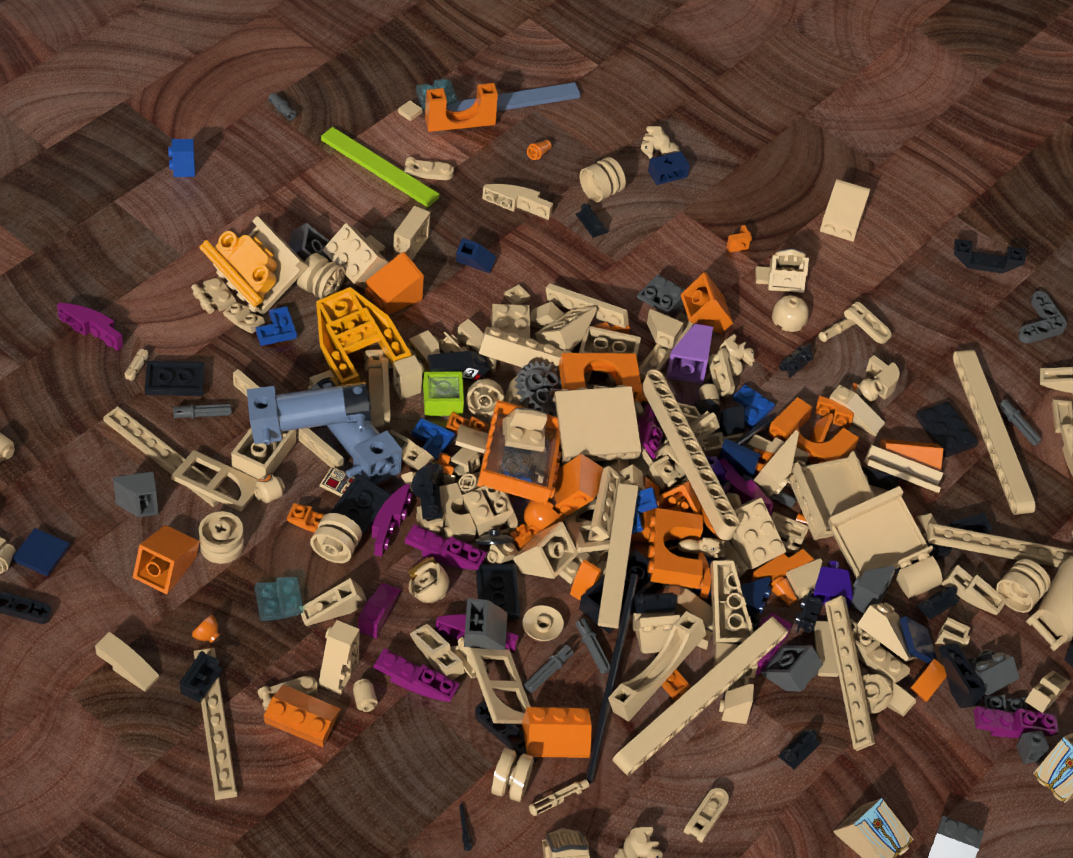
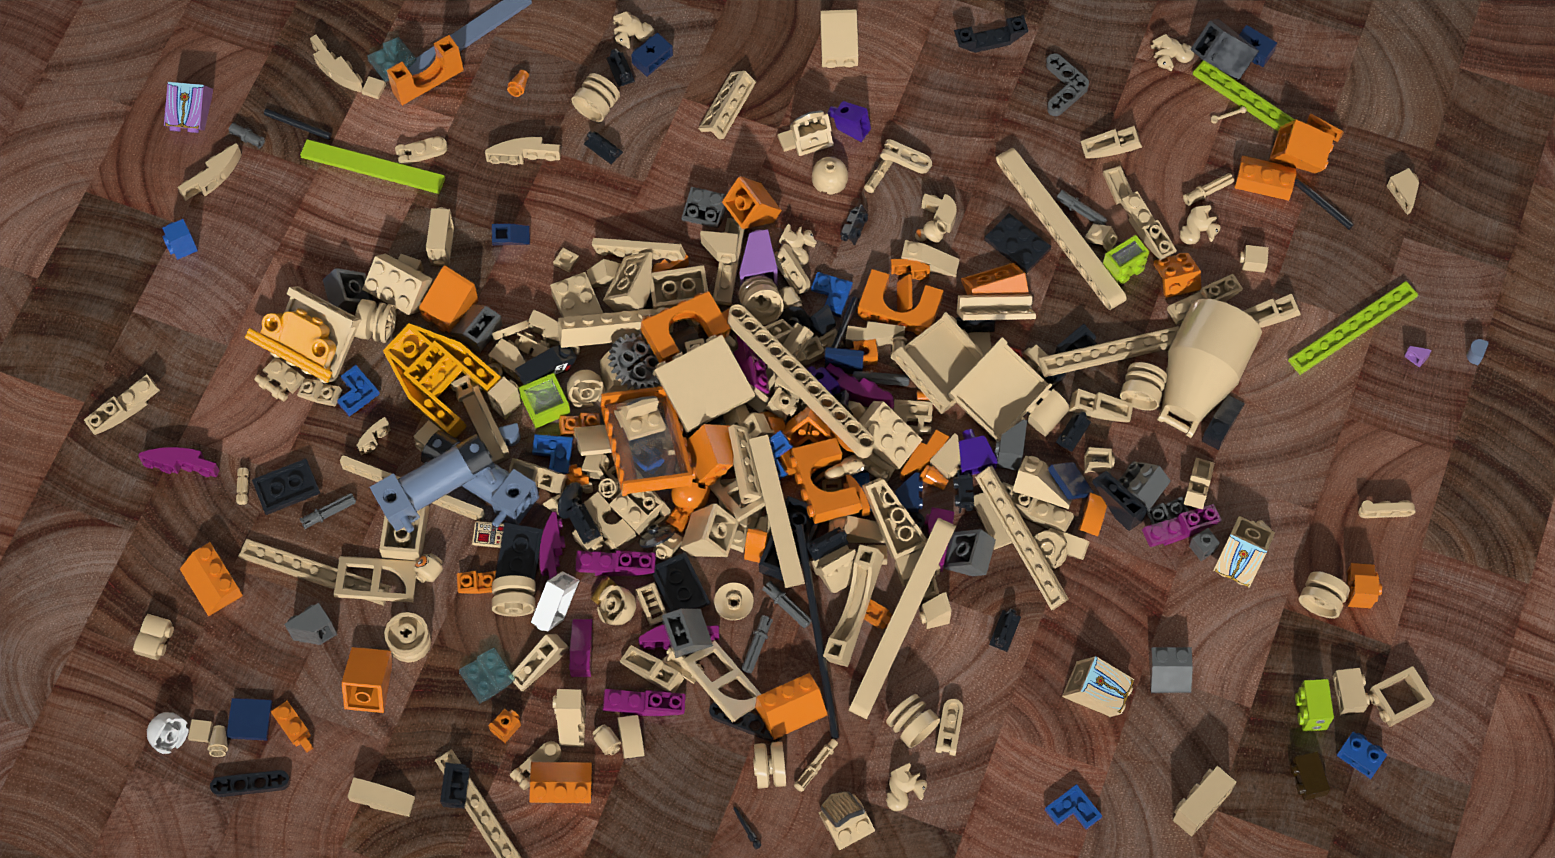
camera: 15 degrees left, 15 degrees up
orange brick [192,615,220,643] -> none
orange bracket [726,225,752,253] -> none
tan slope [754,430,799,498] -> none
none -> tan slope [84,375,160,435]
none -> slope [164,82,213,133]
none -> tan slope [178,143,242,201]
none -> orange slope [180,542,243,617]
none -> black bar [264,108,332,140]
none -> orange hinge [271,701,313,753]
none -> tan slope [310,35,363,92]
none -> tan slope [357,417,391,455]
none -> dark grey slope [450,304,503,353]
none -> orange brick [488,709,521,743]
none -> tan tile [492,320,529,340]
none -> sand blue brick [499,423,520,446]
none -> white window [531,571,579,631]
none -> black hinge [606,49,635,87]
none -> tan slope [617,715,644,759]
none -> tan slope [635,582,667,626]
none -> tan fence [698,71,756,139]
none -> tan wheel [739,275,784,325]
none -> dark purple torso [827,101,871,142]
none -> tan wheel [886,694,940,748]
none -> tan bracket [1085,223,1118,252]
none -> lime piece [1103,235,1149,284]

